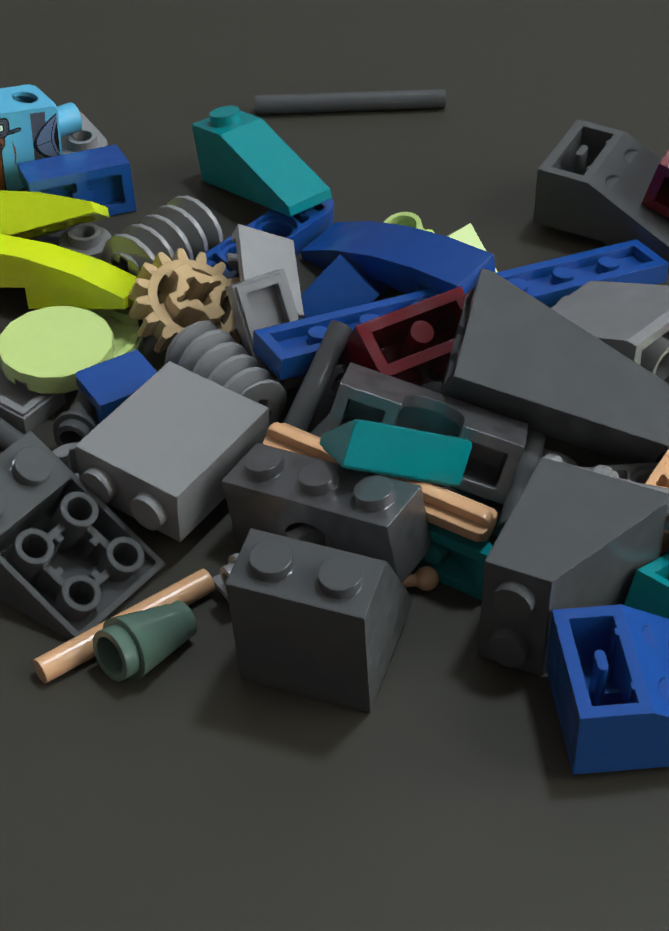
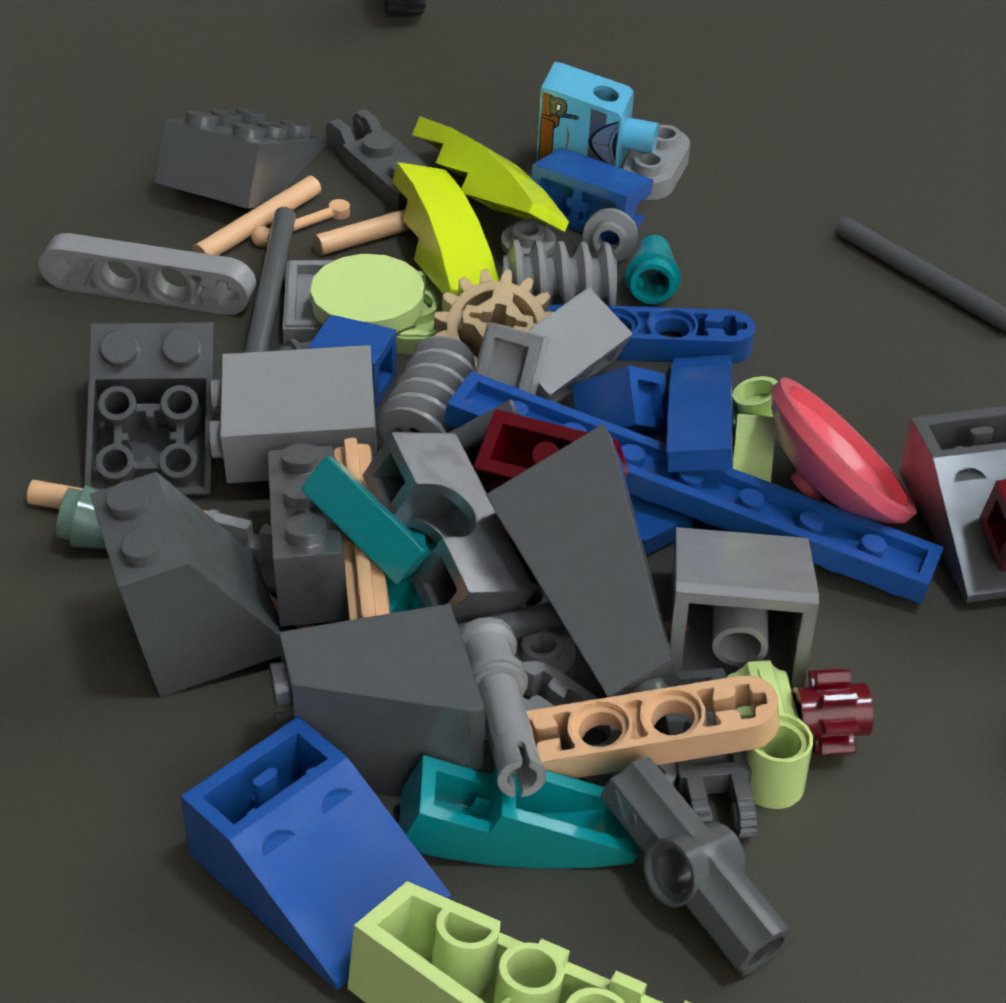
camera: 50 degrees right, 0 degrees up
teal slope [191,106,332,217] -> none
none -> light grey plate [583,208,638,262]
none -> teal cone [625,235,681,304]
none -> coral dish [771,377,917,524]

